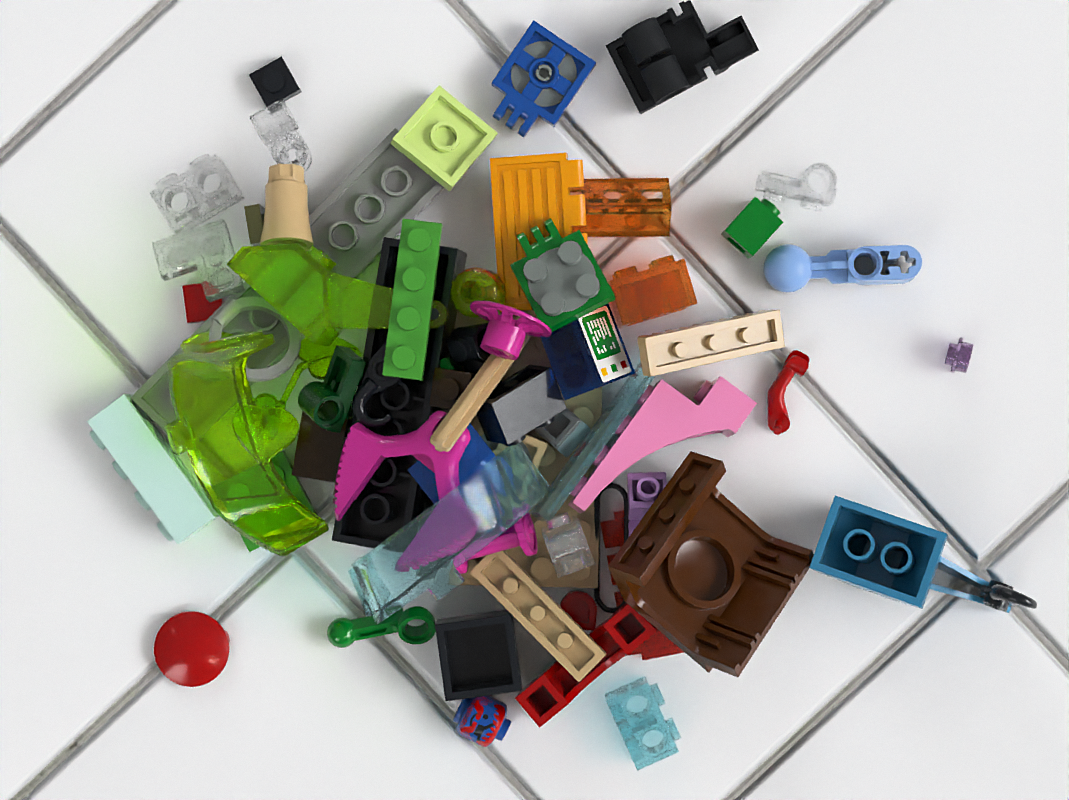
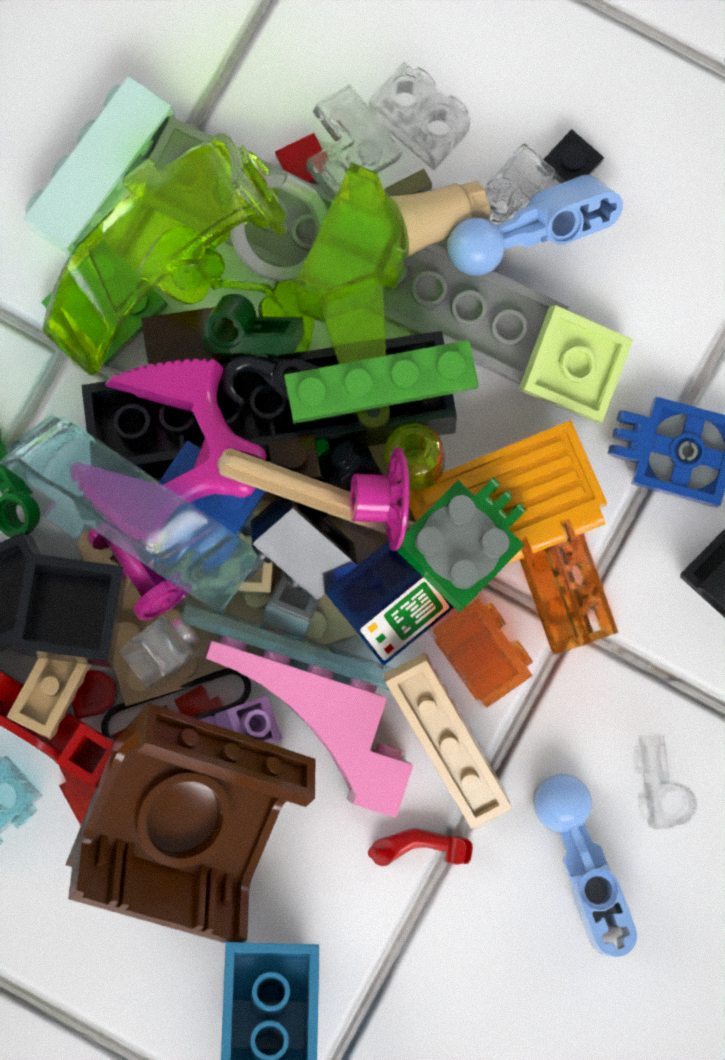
camera: 70 degrees right, 5 degrees down
green brick [721,197,783,259] -> none
clear purple plate [945,337,974,373] -> none
none -> black piece [11,553,127,668]
none -> light blue beam [447,175,623,276]

